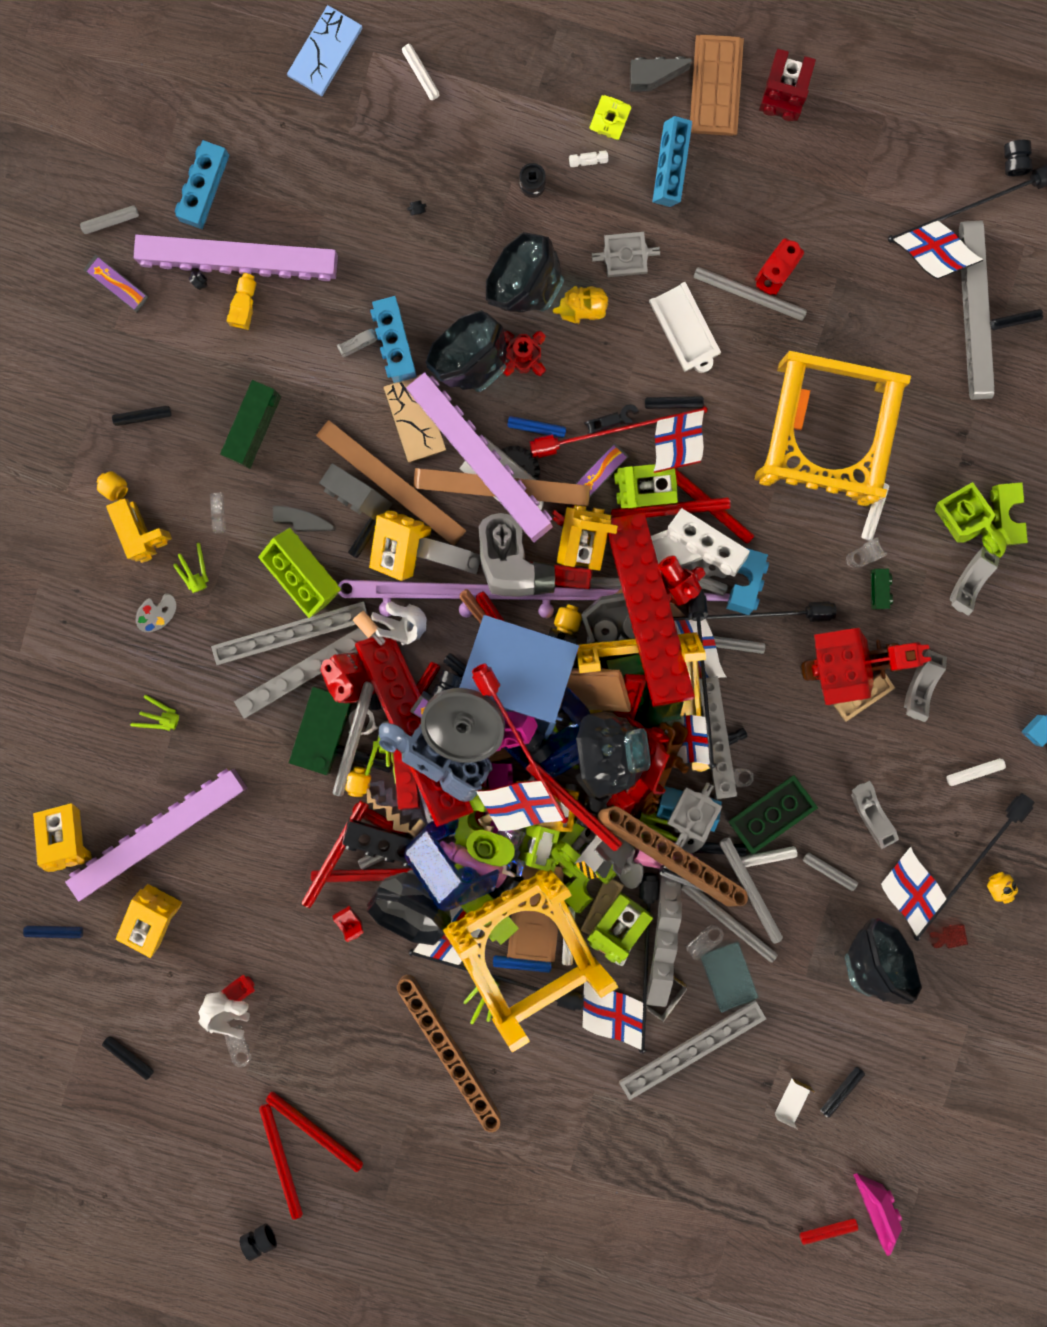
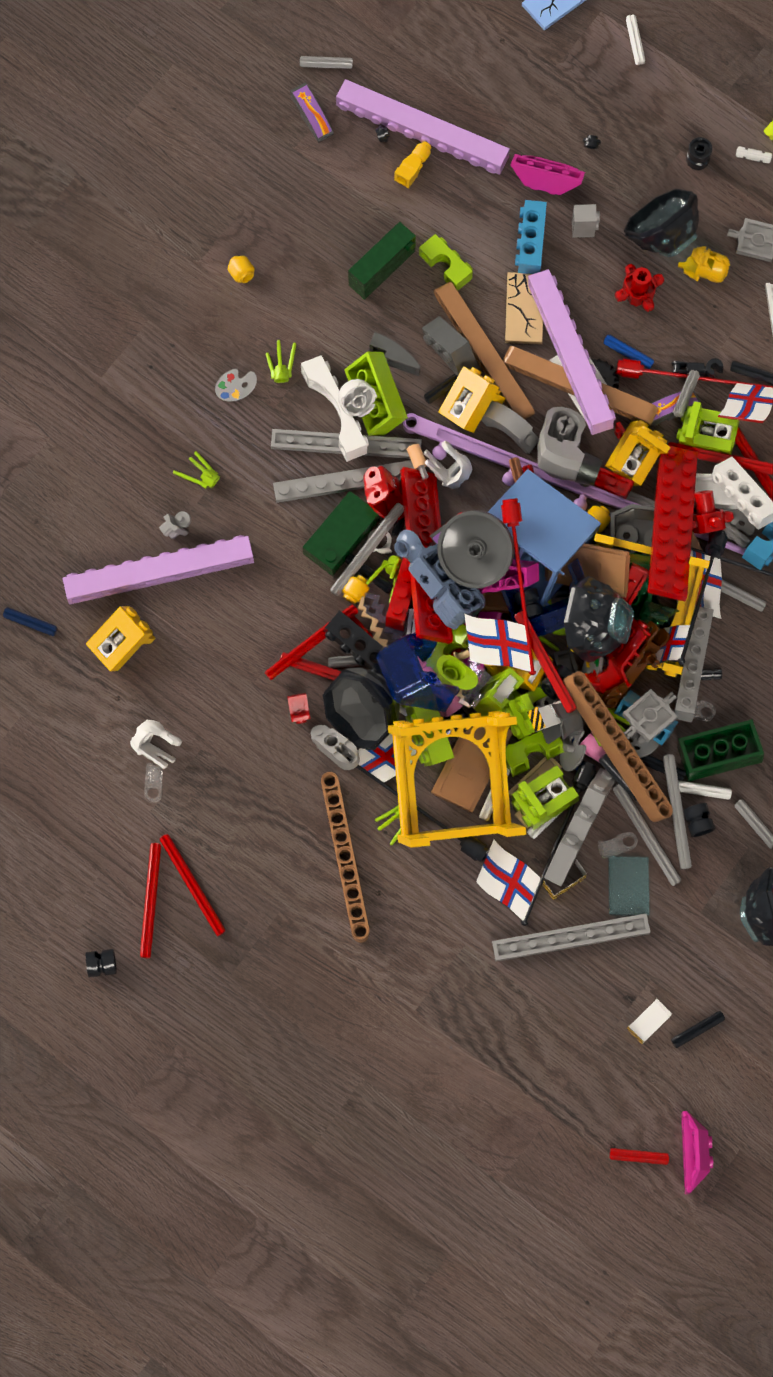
camera: 20 degrees right, 15 degrees down
yellow brick [33,803,92,872] -> none
black axle [102,1036,154,1080] -> none
yellow brick [106,498,172,563] -> none
black axle [112,406,172,426] -> none
dark azure brick [175,140,229,230] -> none
clear piece [210,493,226,534] -> none
red bracket [221,975,255,1001] -> none
light grey piece [337,329,378,357] -> none
black rock [425,310,507,392] -> none
blue axle [493,955,552,973] -> none
none -> light grey hips [159,511,191,539]
none -> white arch [301,356,369,462]
none -> light grey piece [311,725,360,770]
none -> white cylinder [338,379,377,417]
none -> lime arch [419,234,473,291]
none -> dark pink wedge [511,154,585,195]
none -> light grey brick [572,204,600,238]
none -> light grey axle [673,370,700,417]
none -> black wheel [683,803,715,837]

